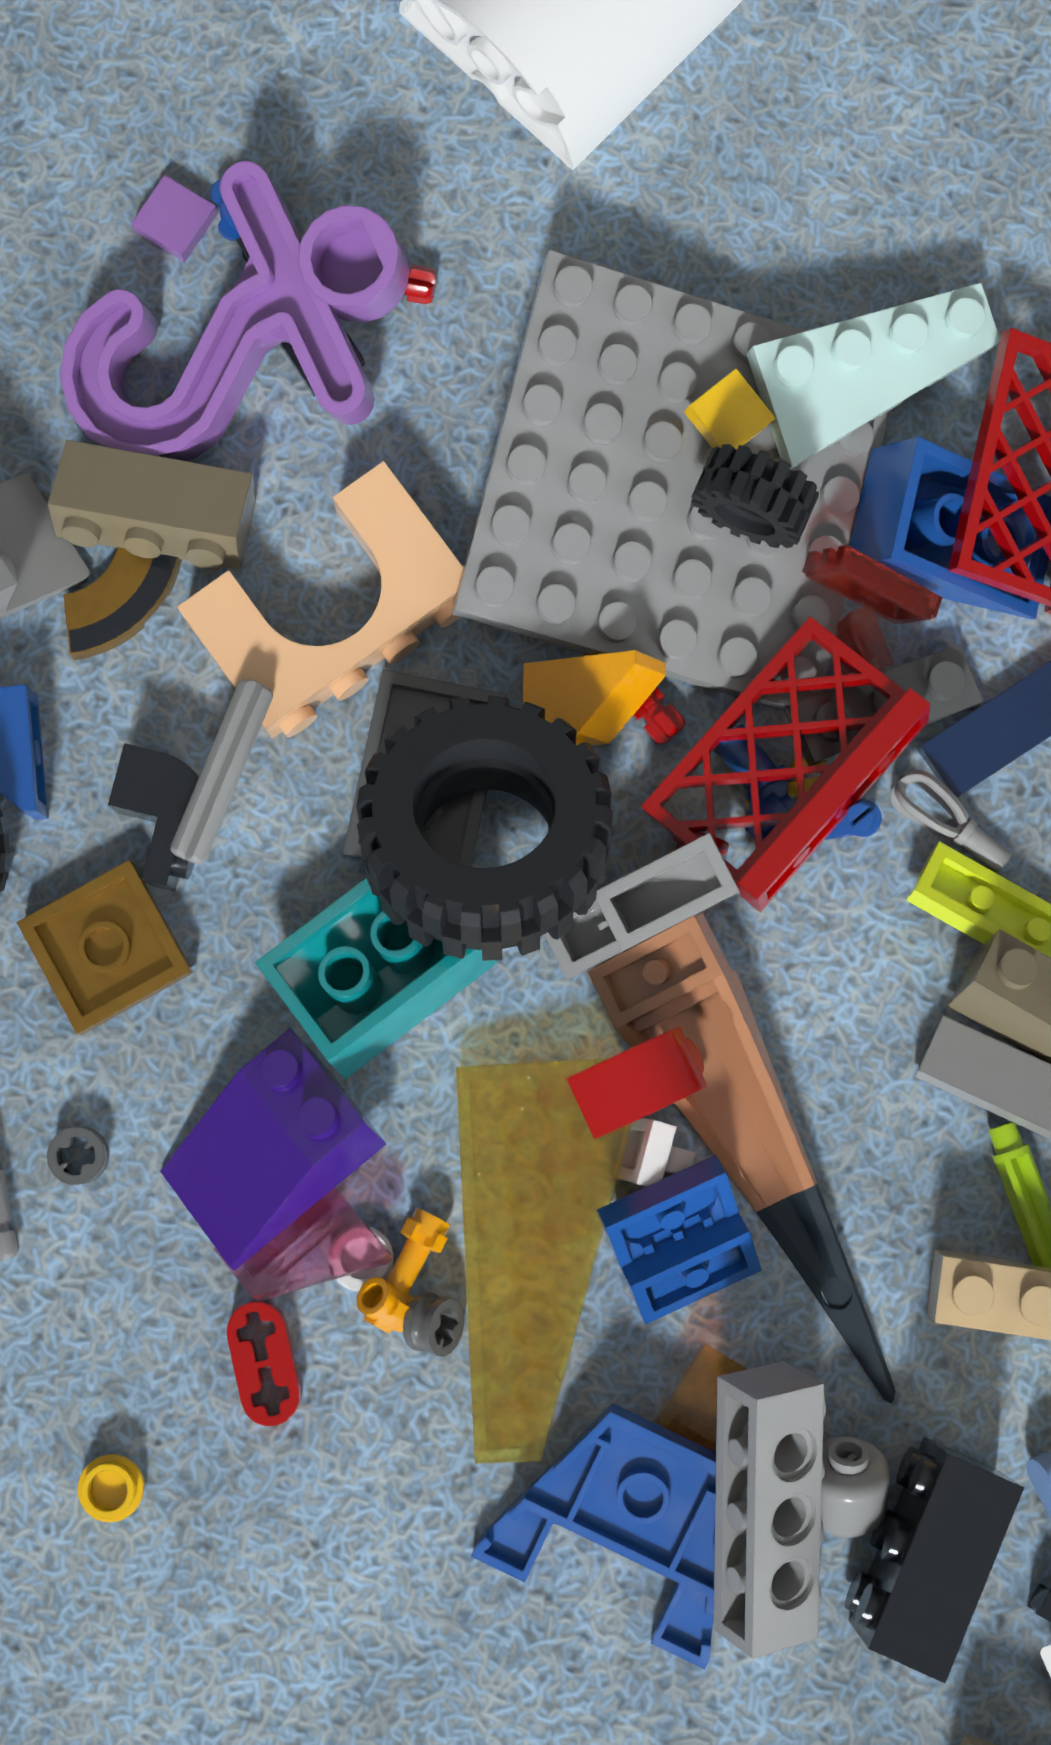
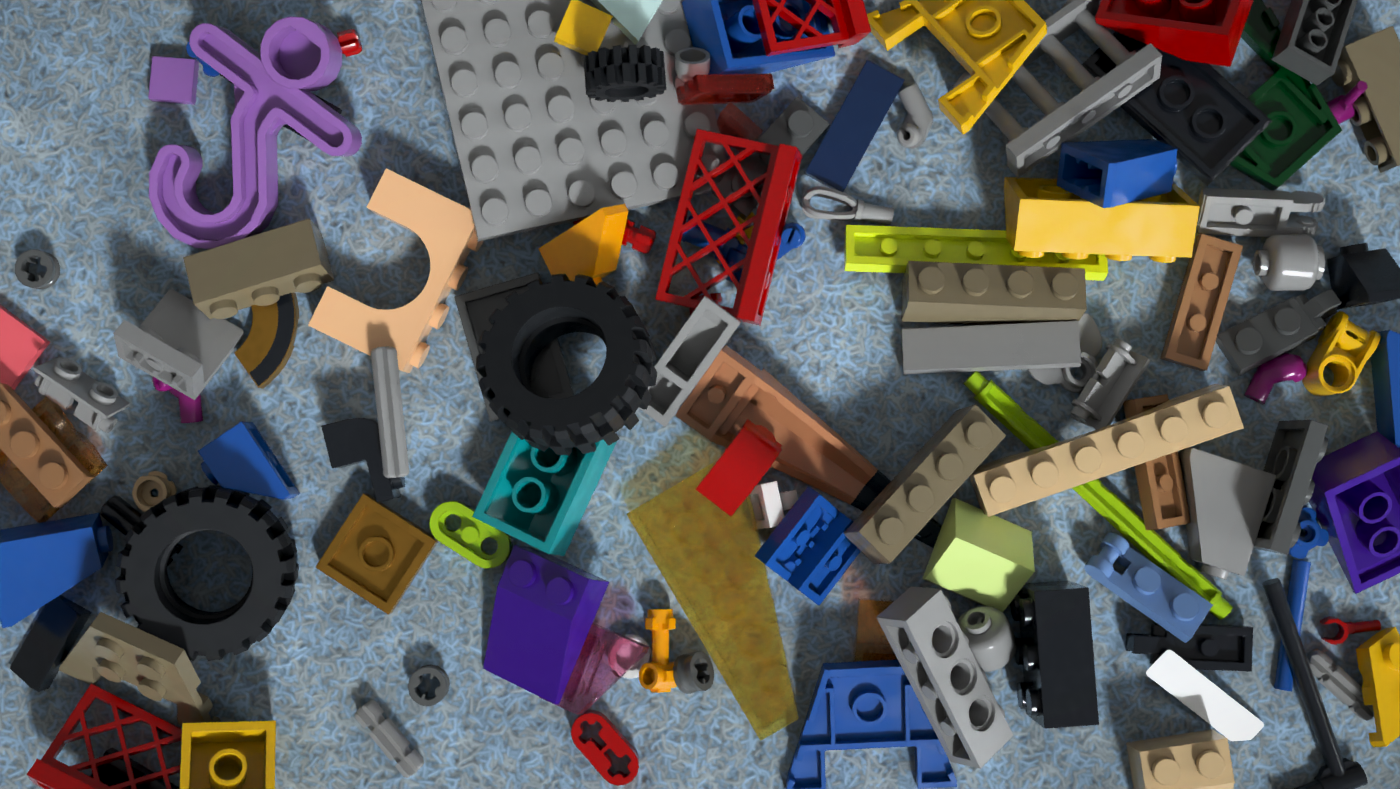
camera: 25 degrees left, 5 degrees up
none -> lime plate [429,501,512,569]
none -> light grey hinge [675,47,710,85]
none -> dark tan brick [843,404,1006,564]
none -> yellowish green slope [922,498,1035,612]

